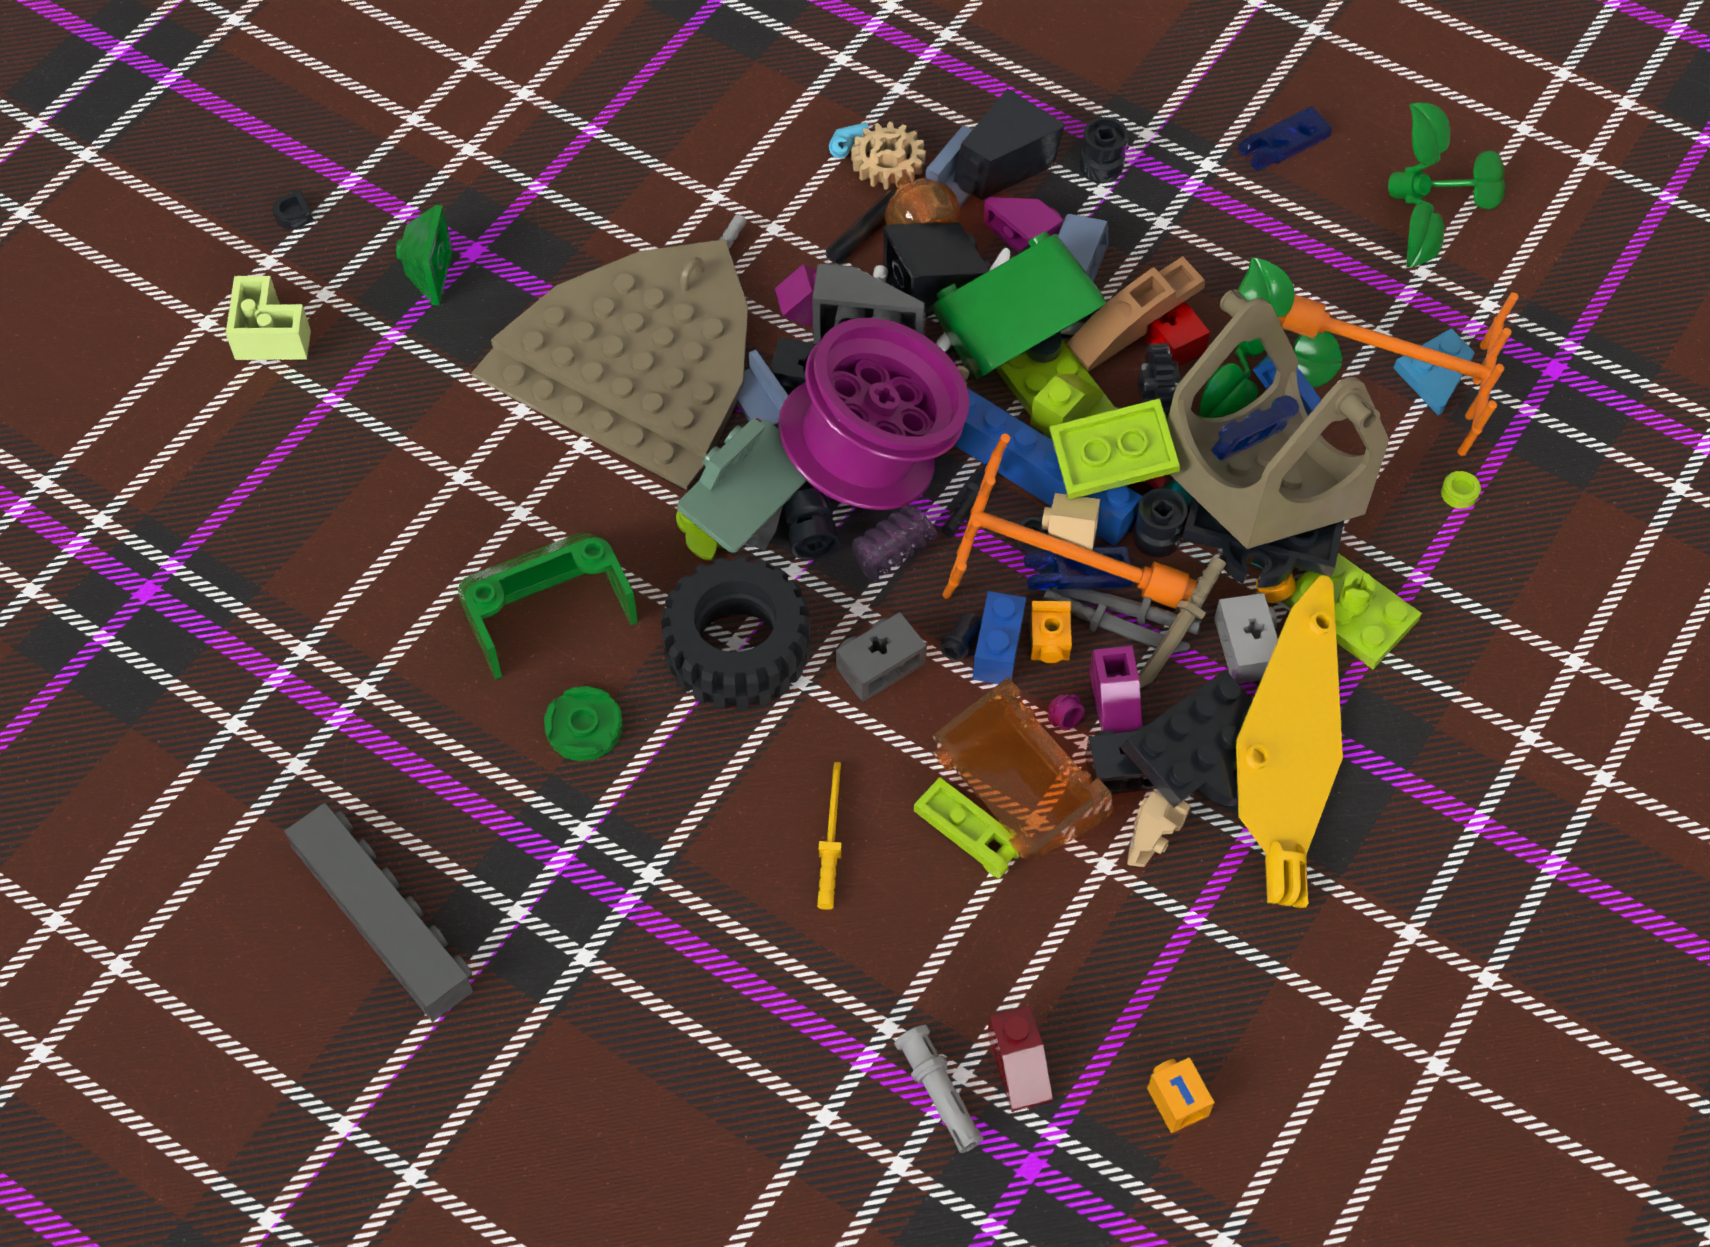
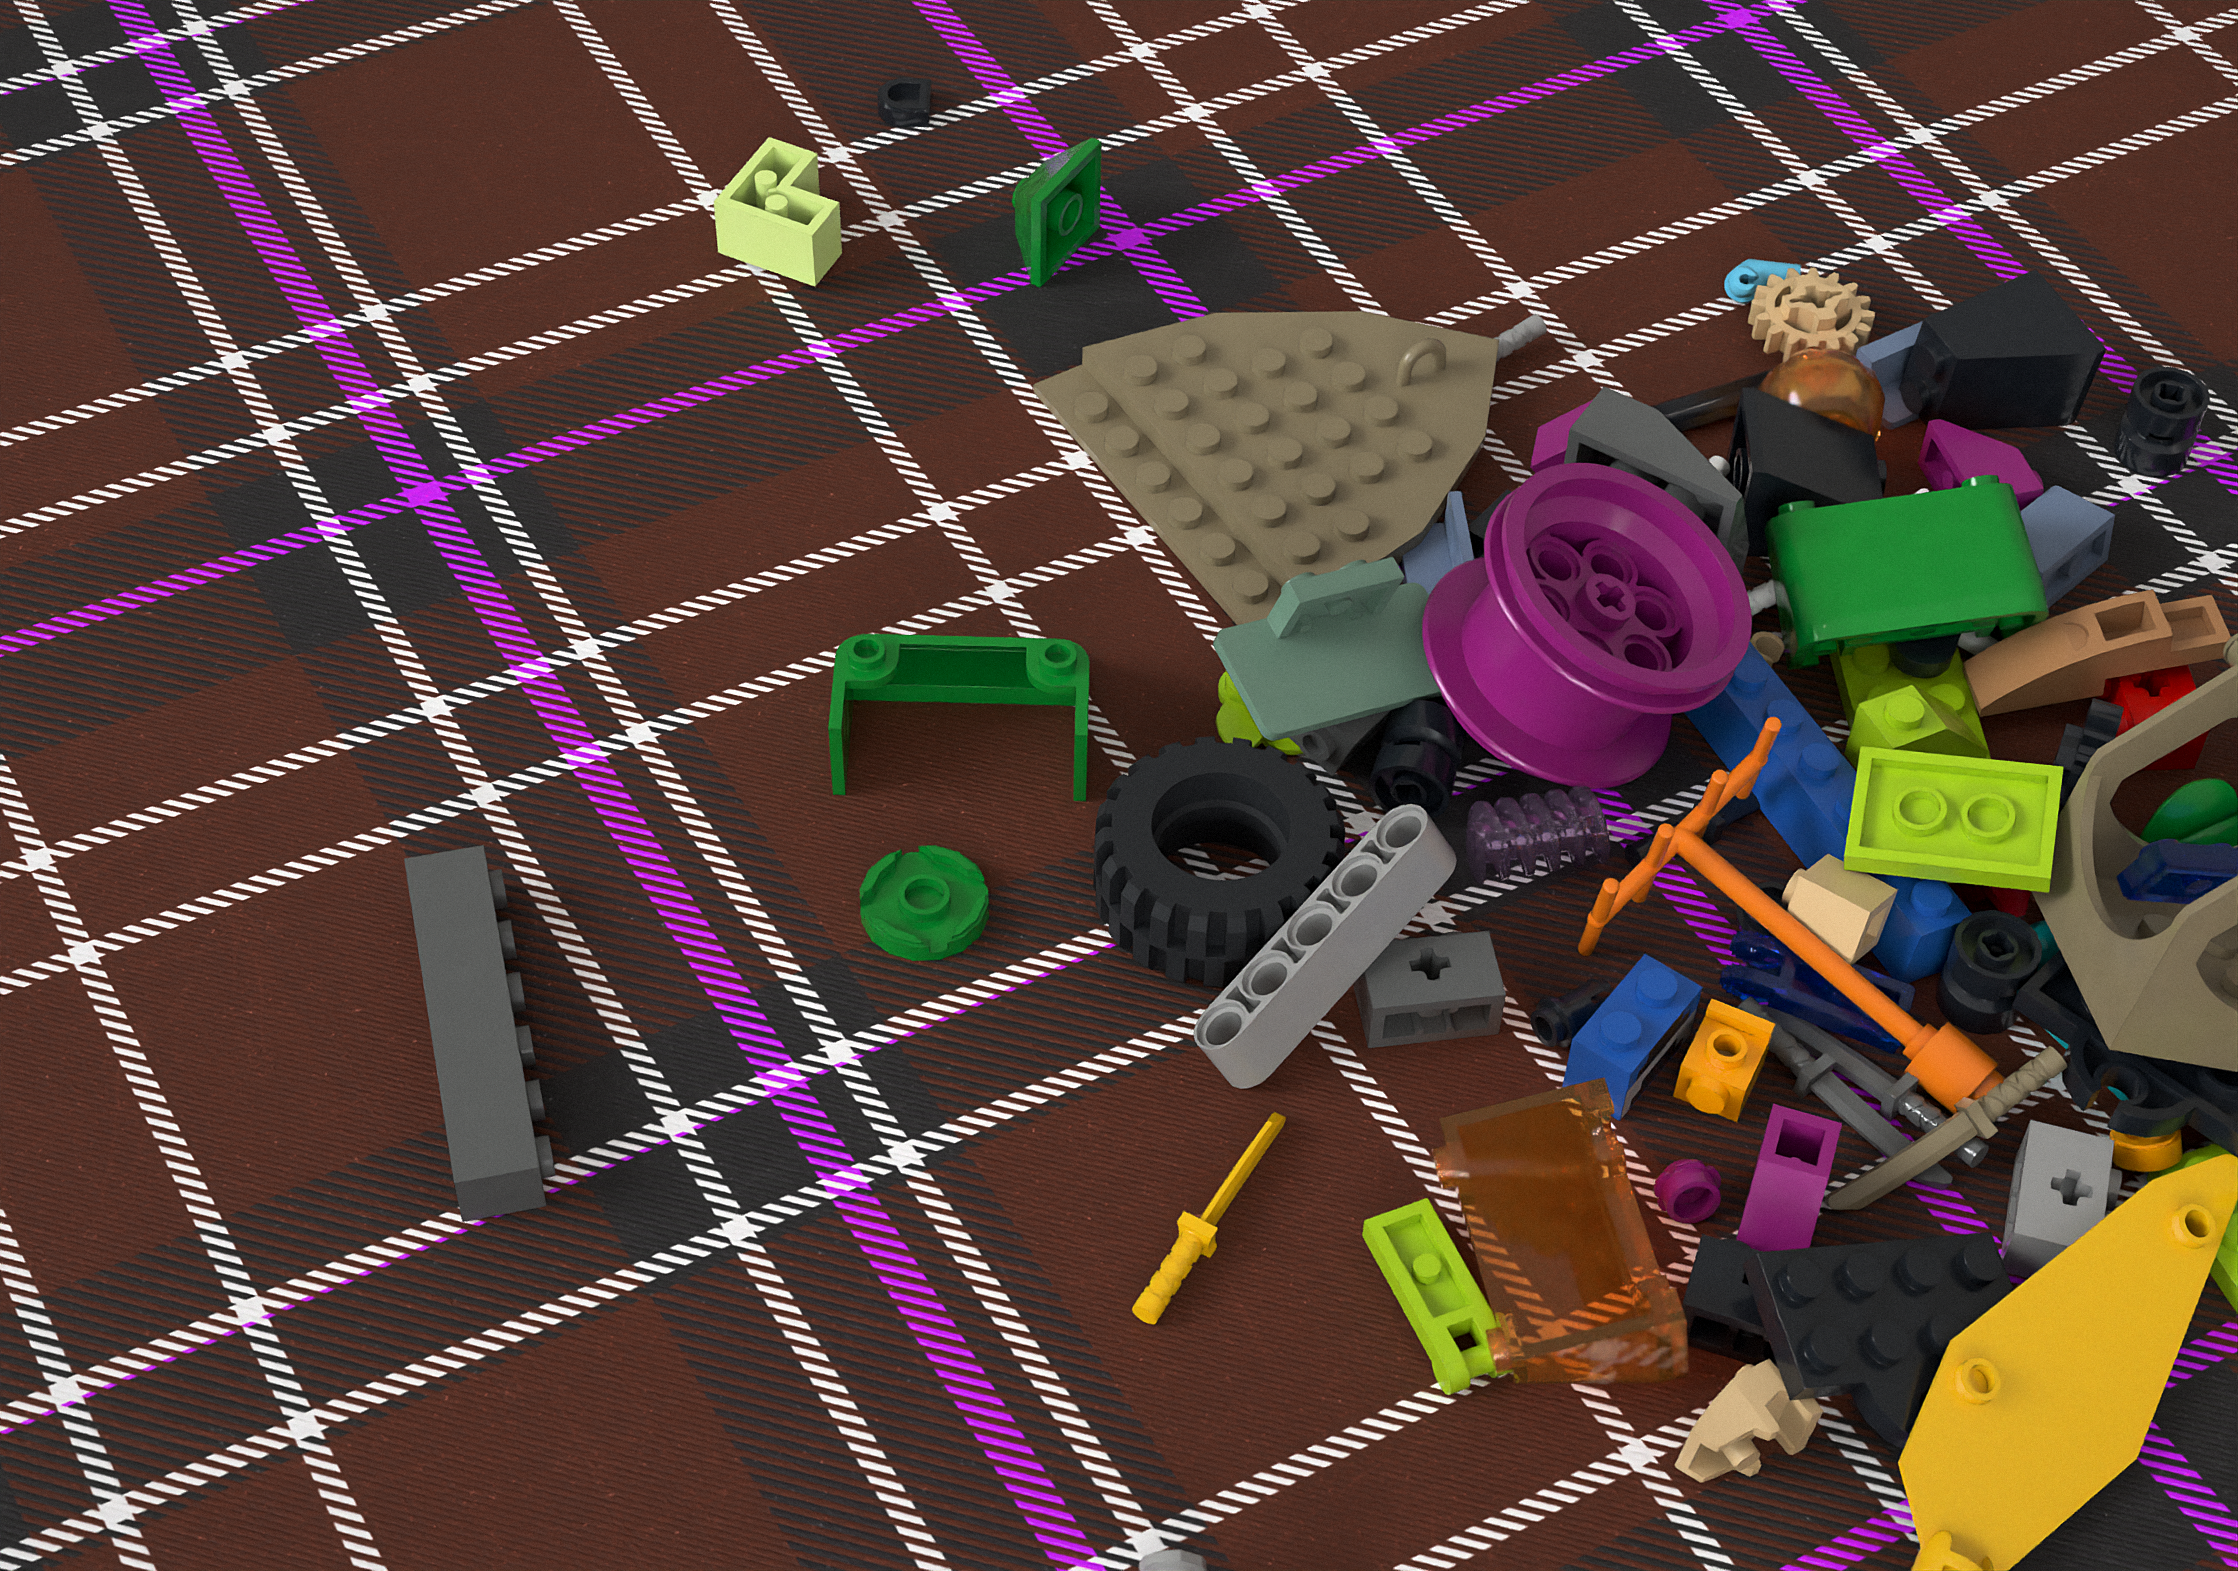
camera: 25 degrees right, 10 degrees down
none -> light grey beam [1193,804,1457,1089]

